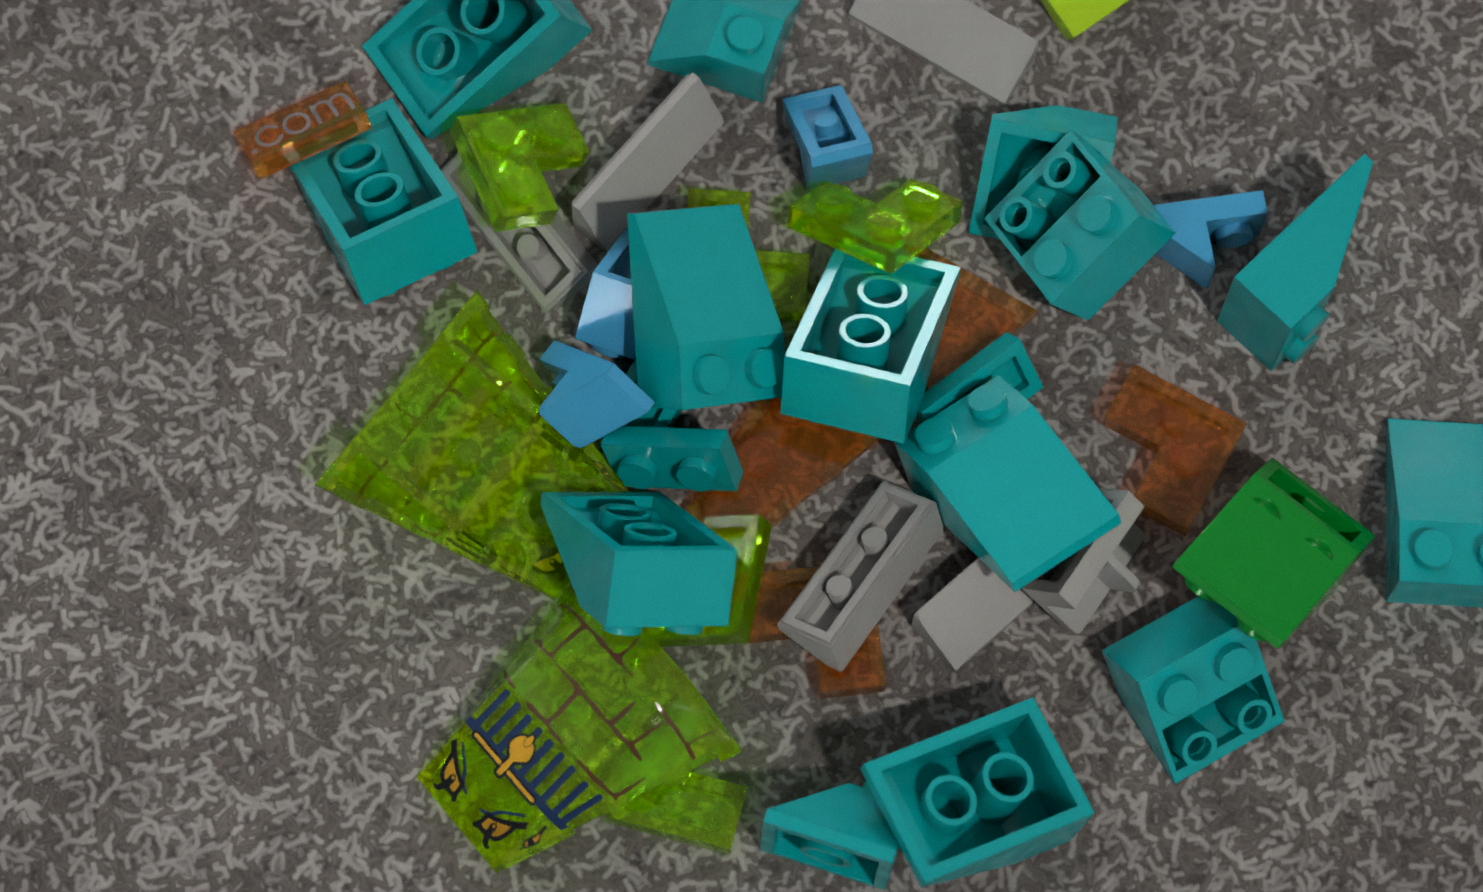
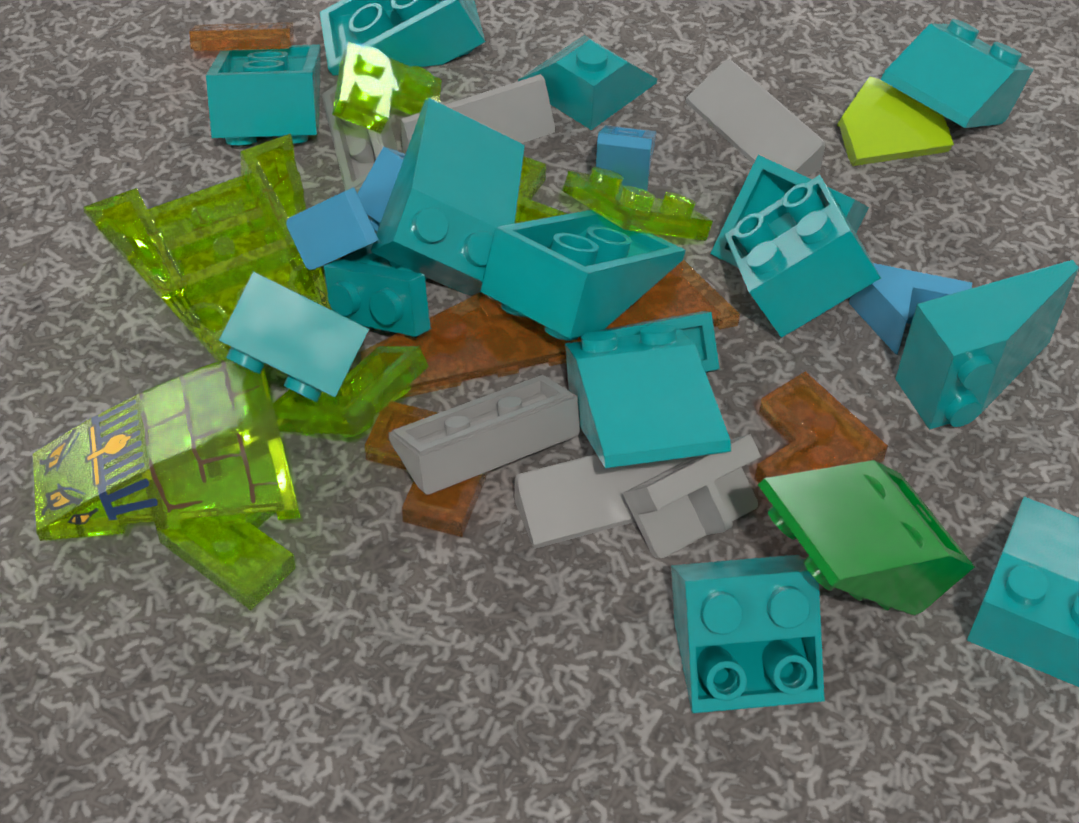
camera: 25 degrees right, 20 degrees down
teal slope [760,781,899,890] -> none
teal slope [860,697,1095,888] -> none

